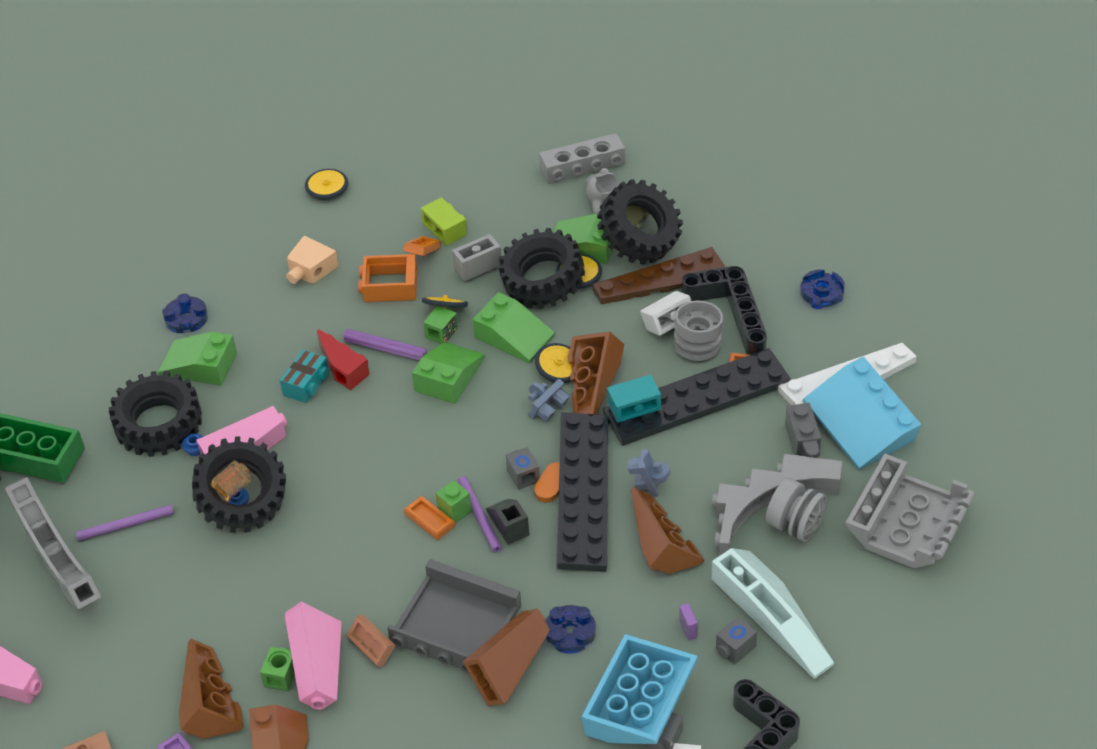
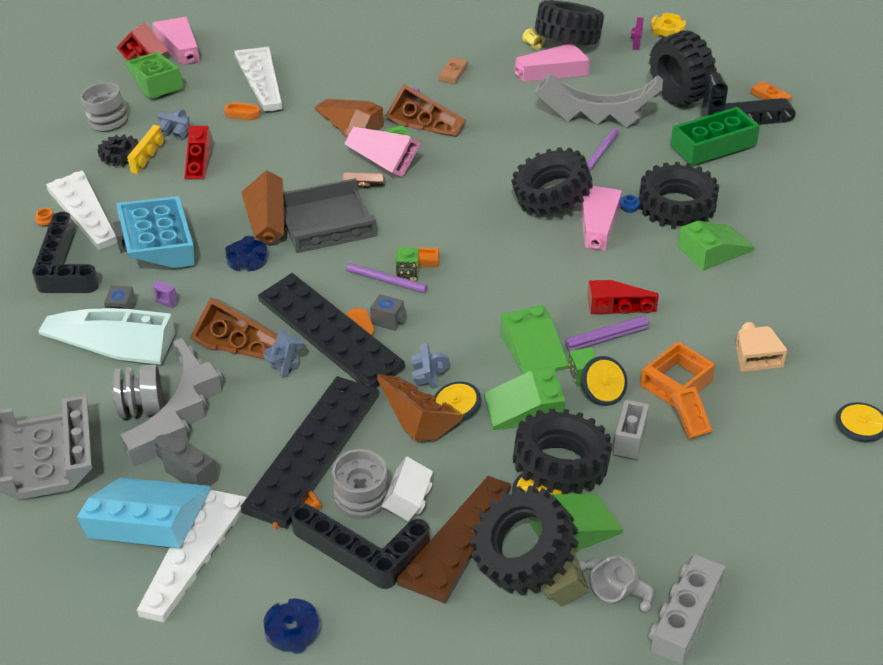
camera: 135 degrees right, 5 degrees down
clear blue plate [162,293,208,333] -> none
clear orange brick [211,460,252,502] -> none
teal brick [280,349,330,403] -> none
lime brick [421,197,467,246] -> none
pearl dark grey slope [486,499,530,545] -> none
teal brick [607,375,661,423] -> none

